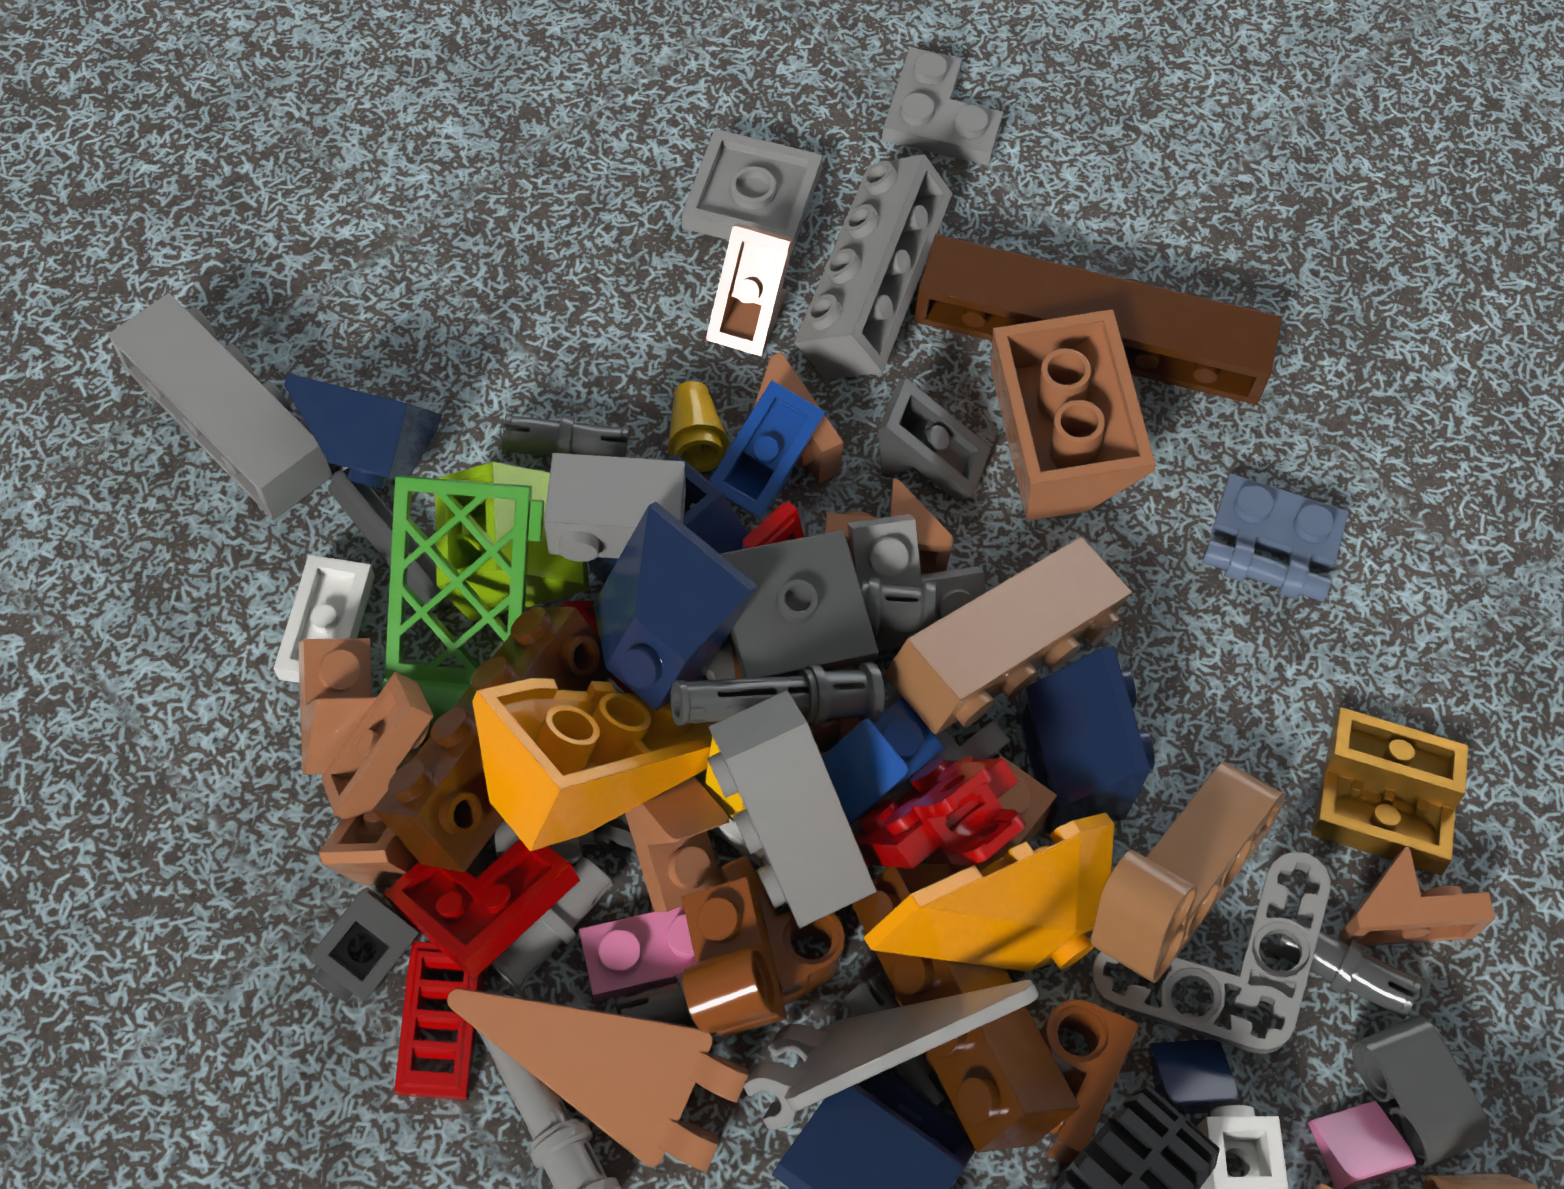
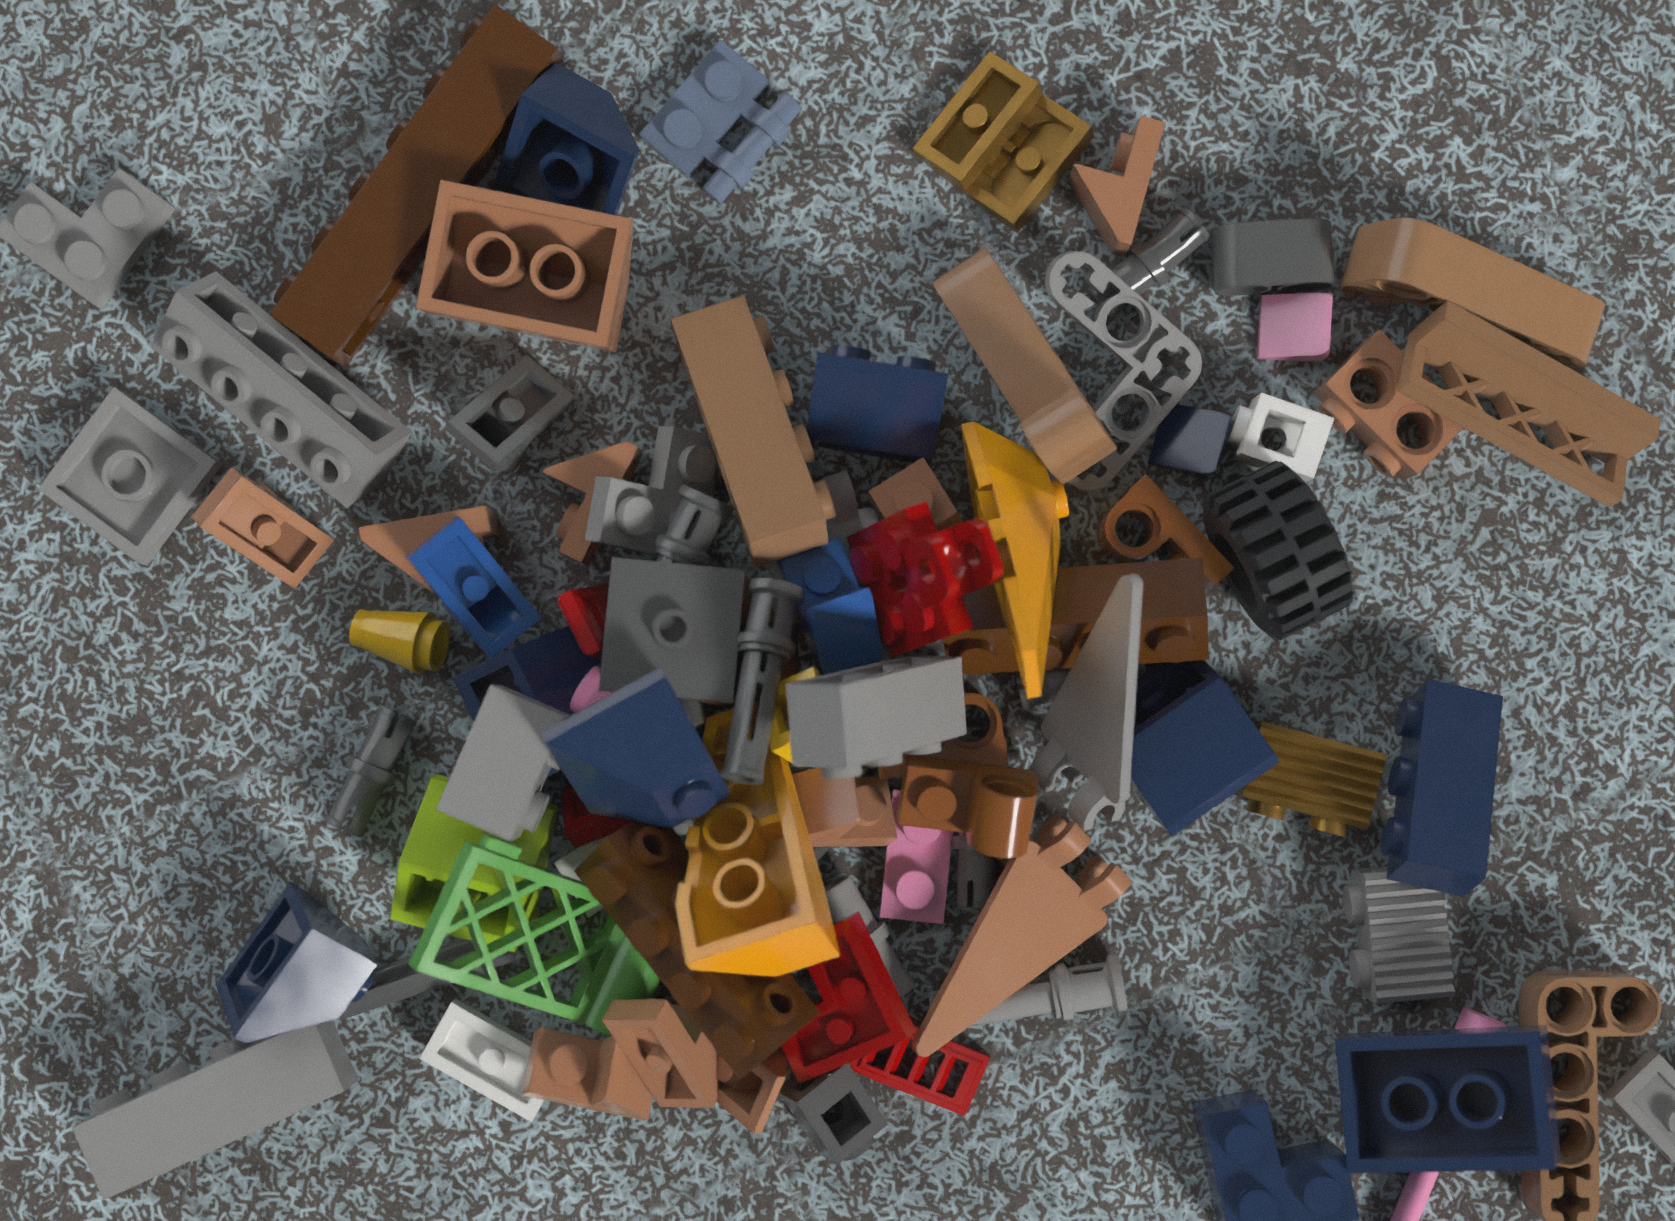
camera: 65 degrees left, 25 degrees up
none -> dark blue slope [492,62,640,216]

